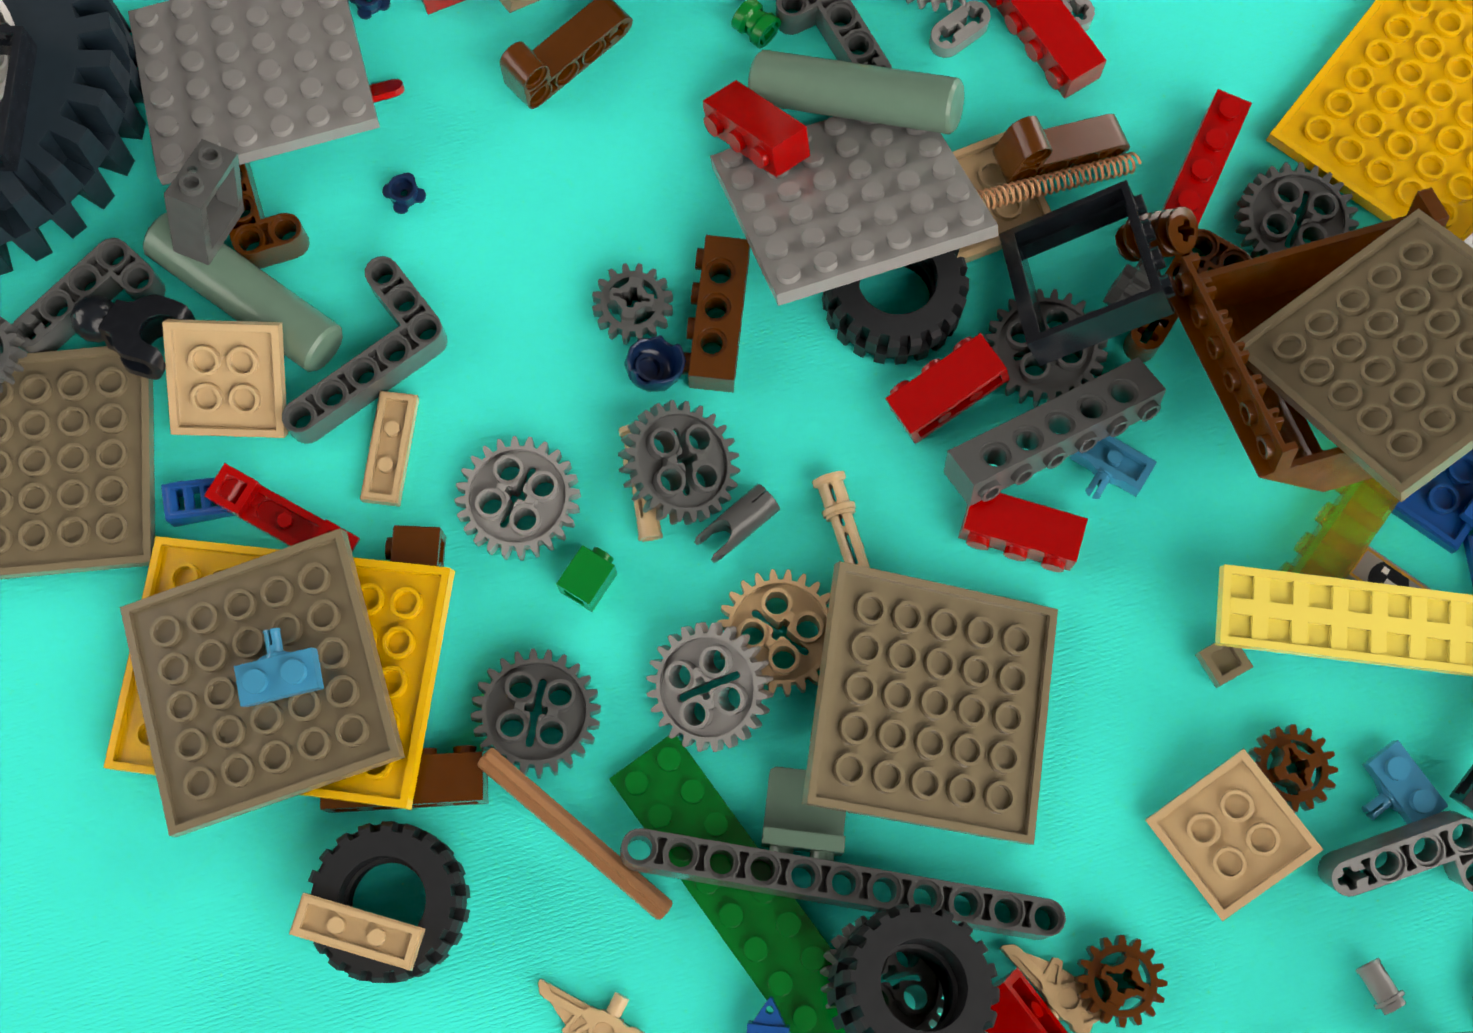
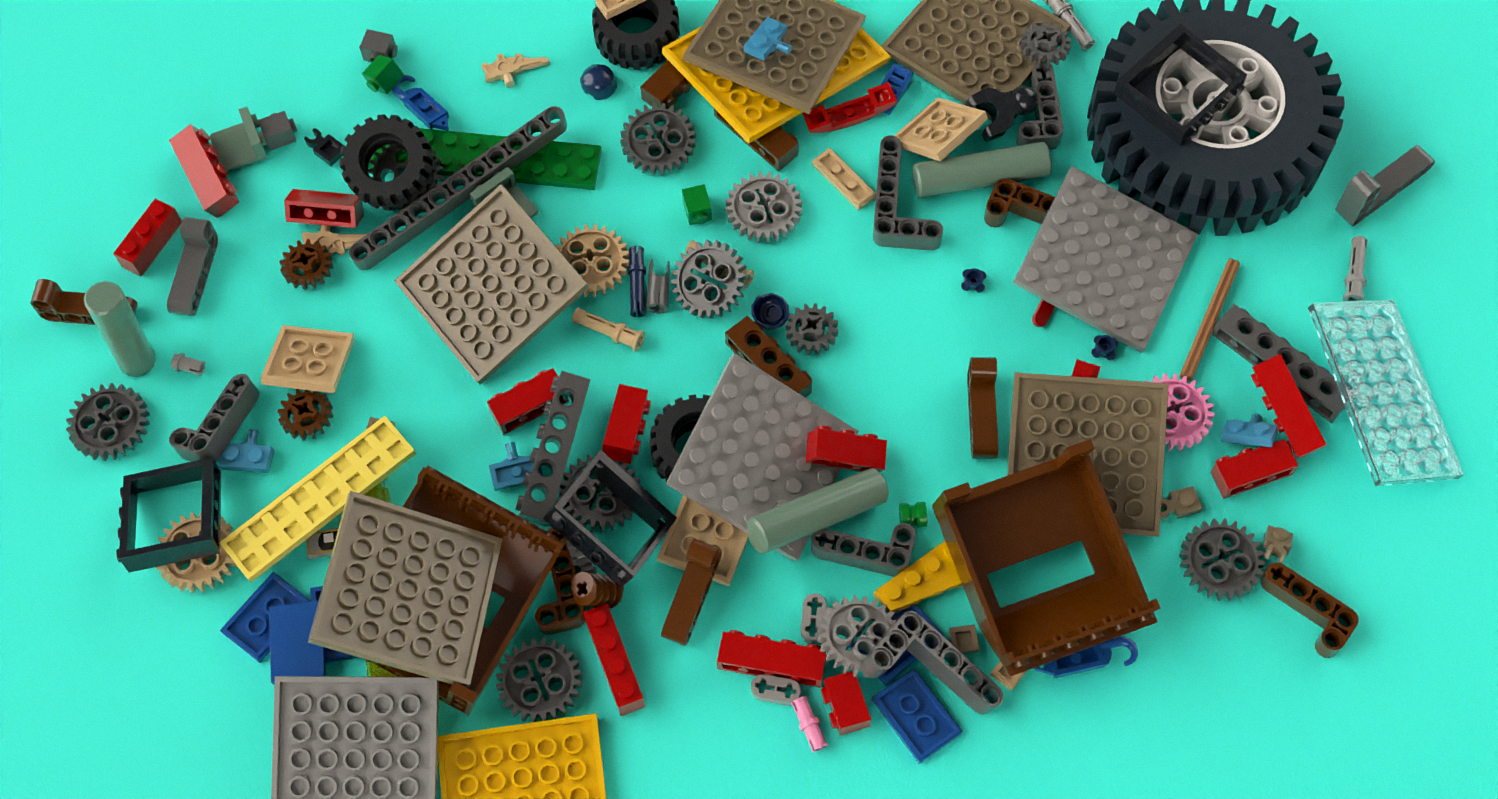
camera: 135 degrees right, 10 degrees down
dark grey window [164,139,244,265] -> none
medium nougat axle [477,748,673,920] -> none
light grey gear [646,622,773,752] -> none
light nougat piece [977,152,1142,209] -> none
none -> dark blue hair [580,64,617,100]
none -> dark blue pin [627,246,646,317]

